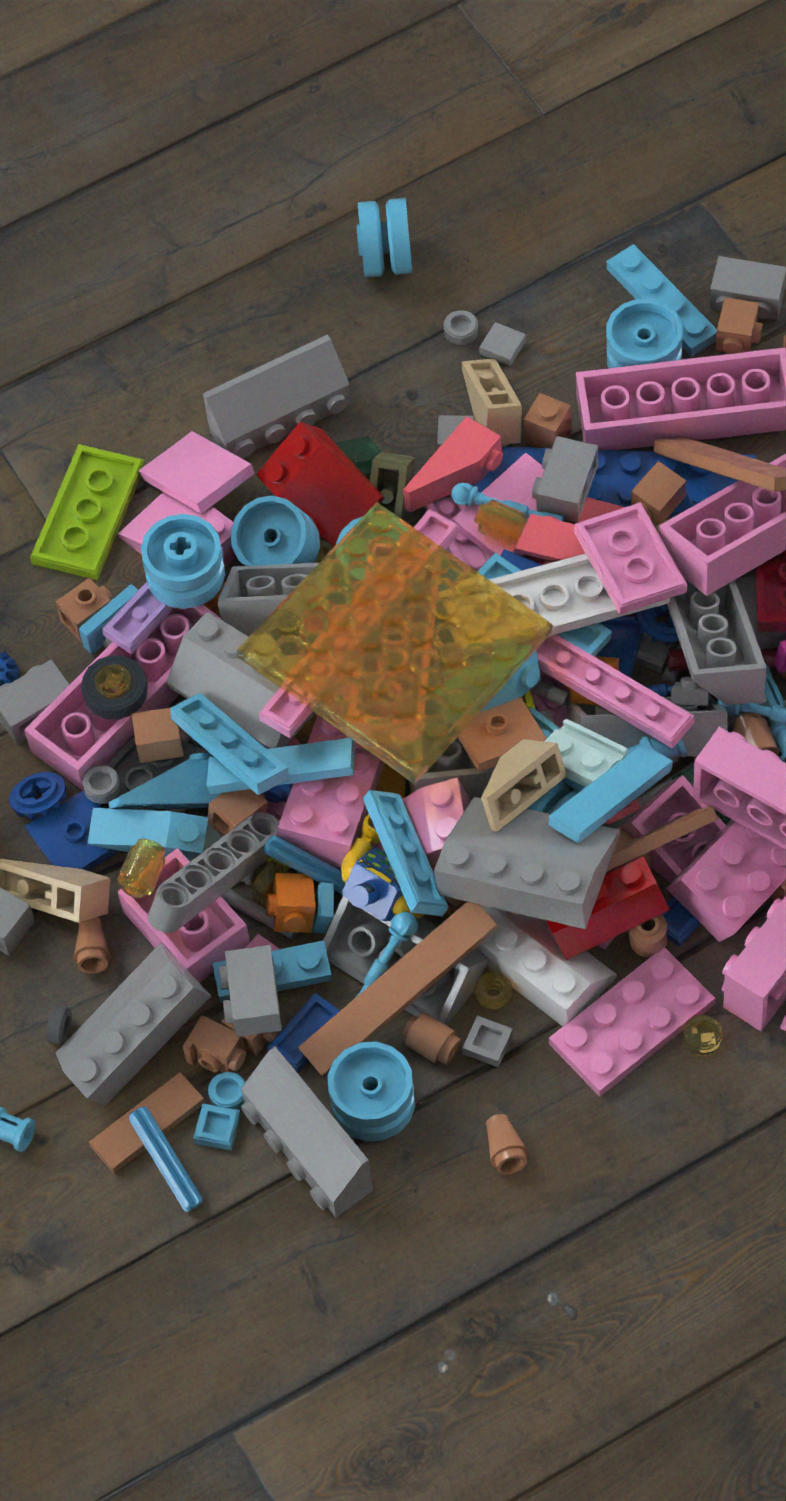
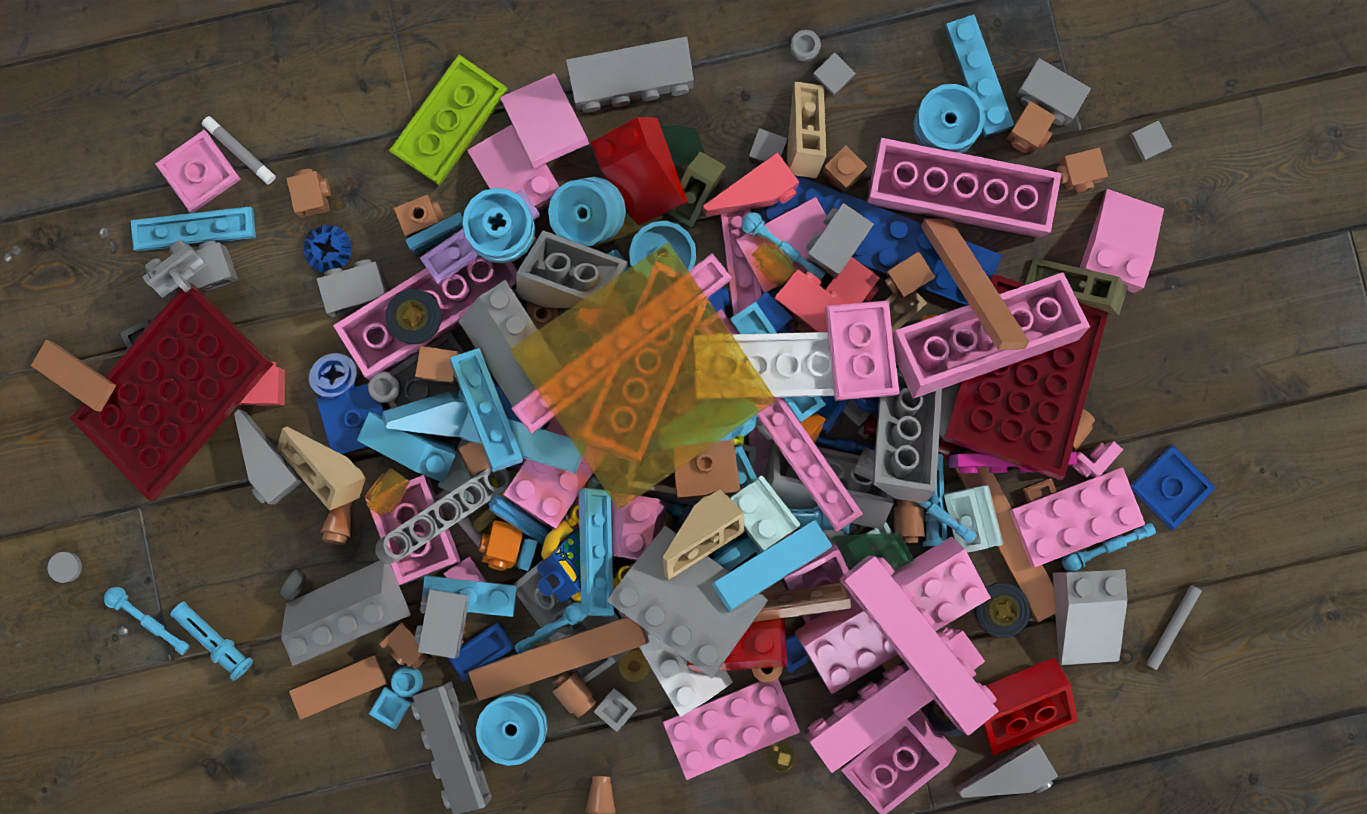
camera: 10 degrees right, 25 degrees up
dark azure axle [129,1106,203,1212] -> none

